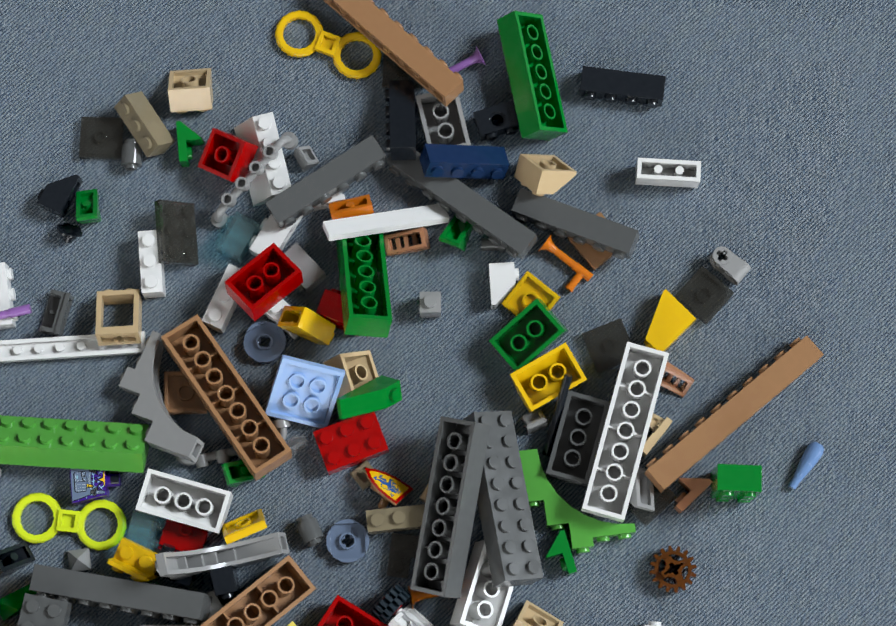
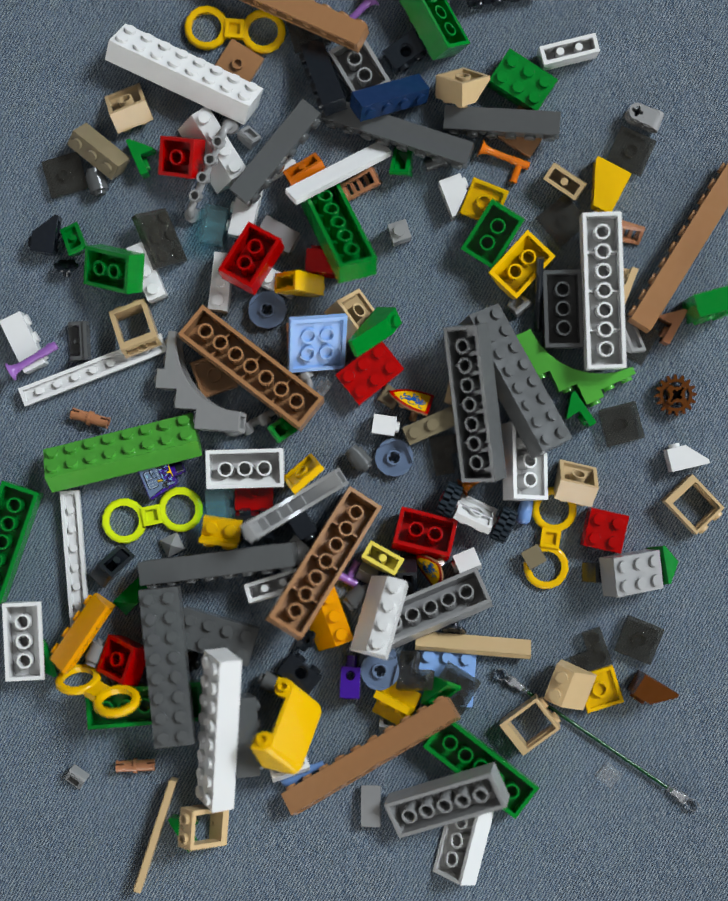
camera: 15 degrees left, 10 degrees up
none -> nougat pin [70,407,111,429]
none -> green brick [83,244,145,294]
none -> white brick [105,23,263,125]
none -> medium nougat plate [215,39,265,82]
none -> white brick [371,414,400,437]
none -> green brick [487,48,558,110]
none -> tan brick [543,163,587,200]
none -> clear smoke plate [597,401,645,447]

